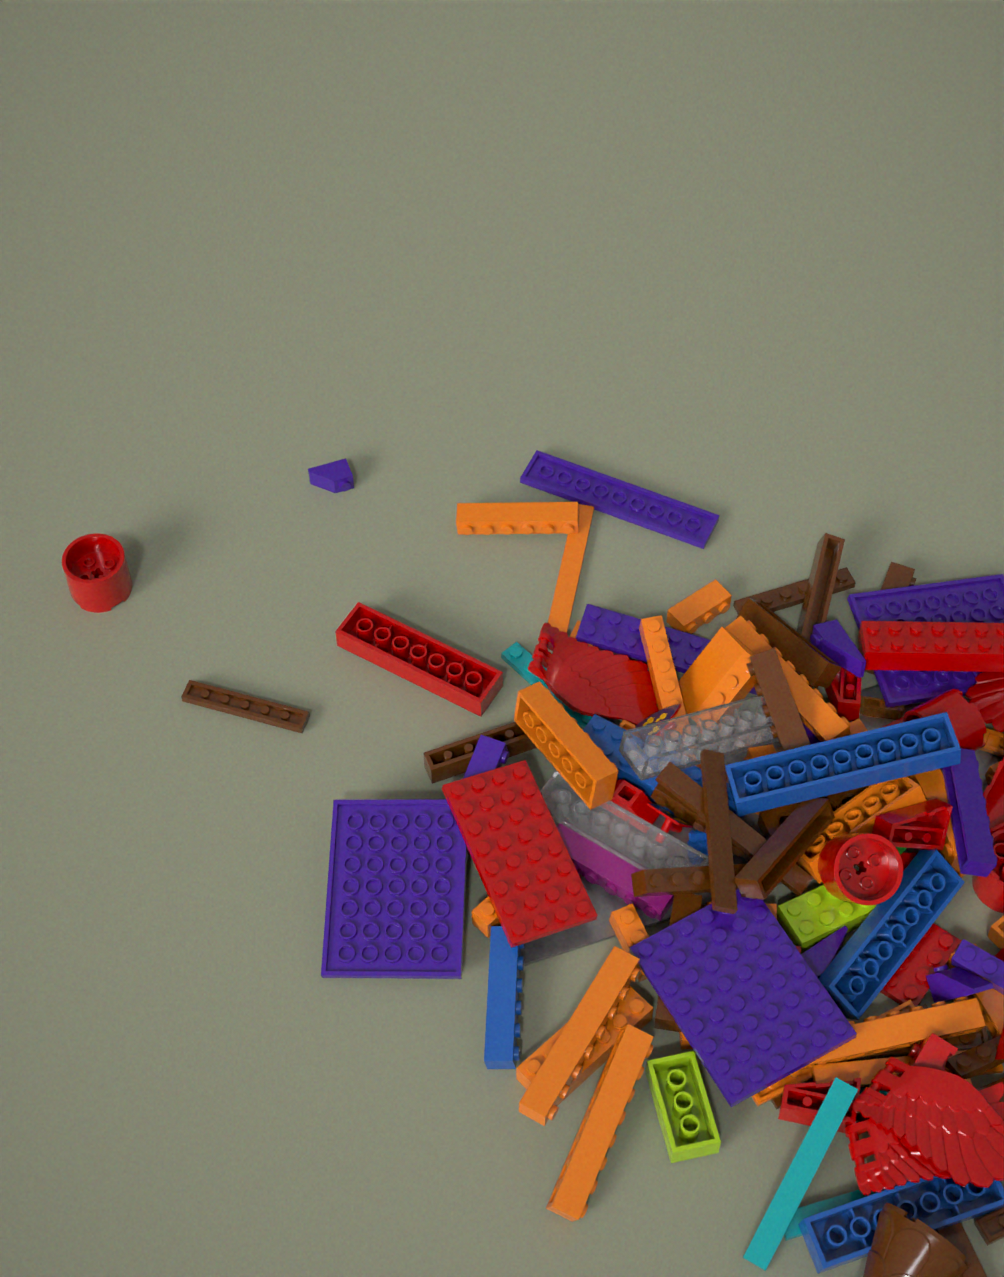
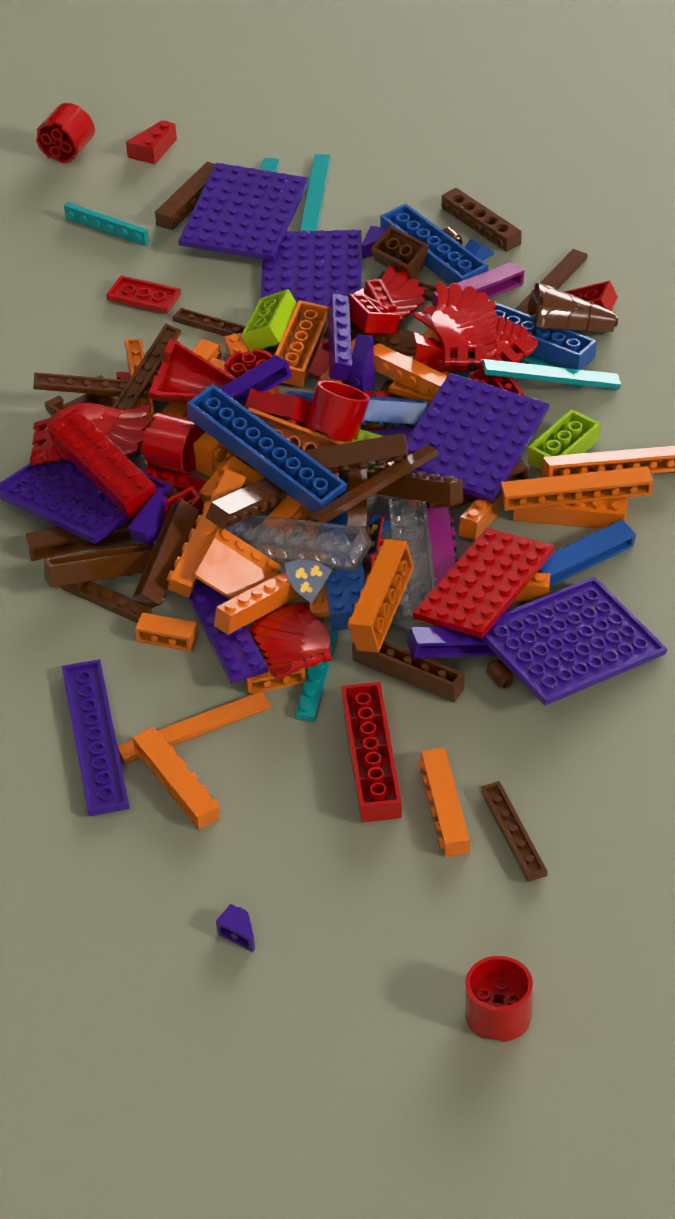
camera: 125 degrees left, 10 degrees down
none -> orange brick [418,747,470,857]

